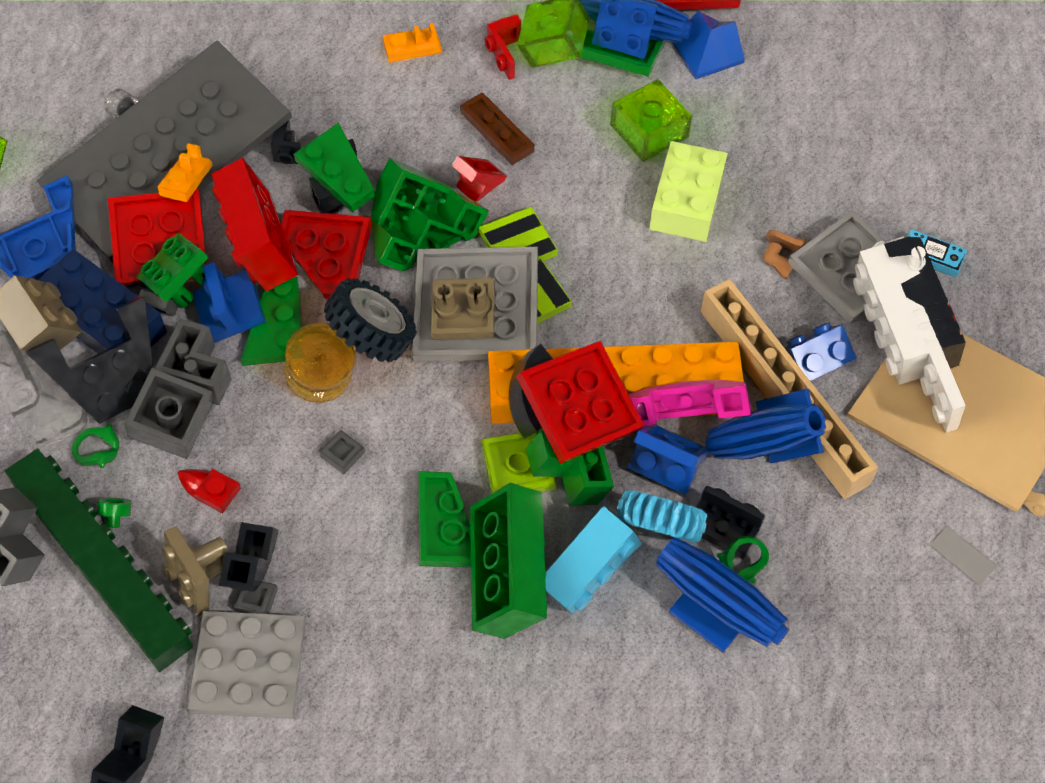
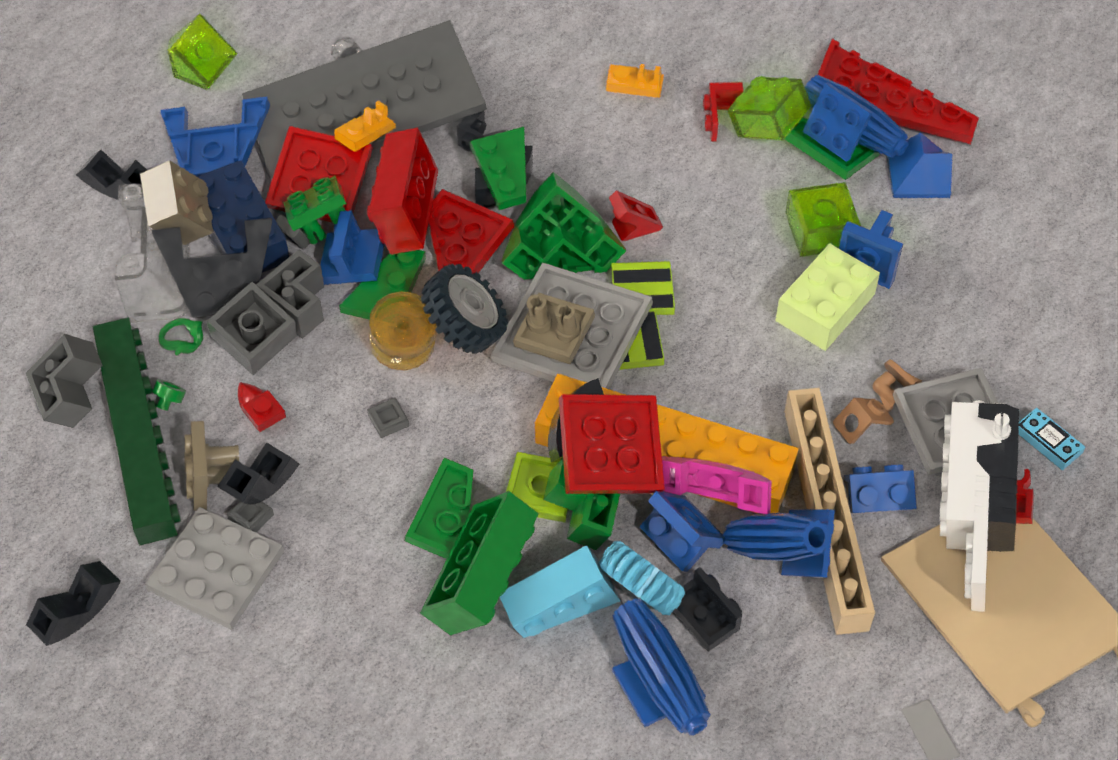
camera: 25 degrees right, 5 degrees down
reddish brown plate [460,92,535,165] -> none
green piece [717,536,769,584] -> none
none -> medium nougat bracket [833,397,894,444]
none -> blue bracket [839,210,903,289]

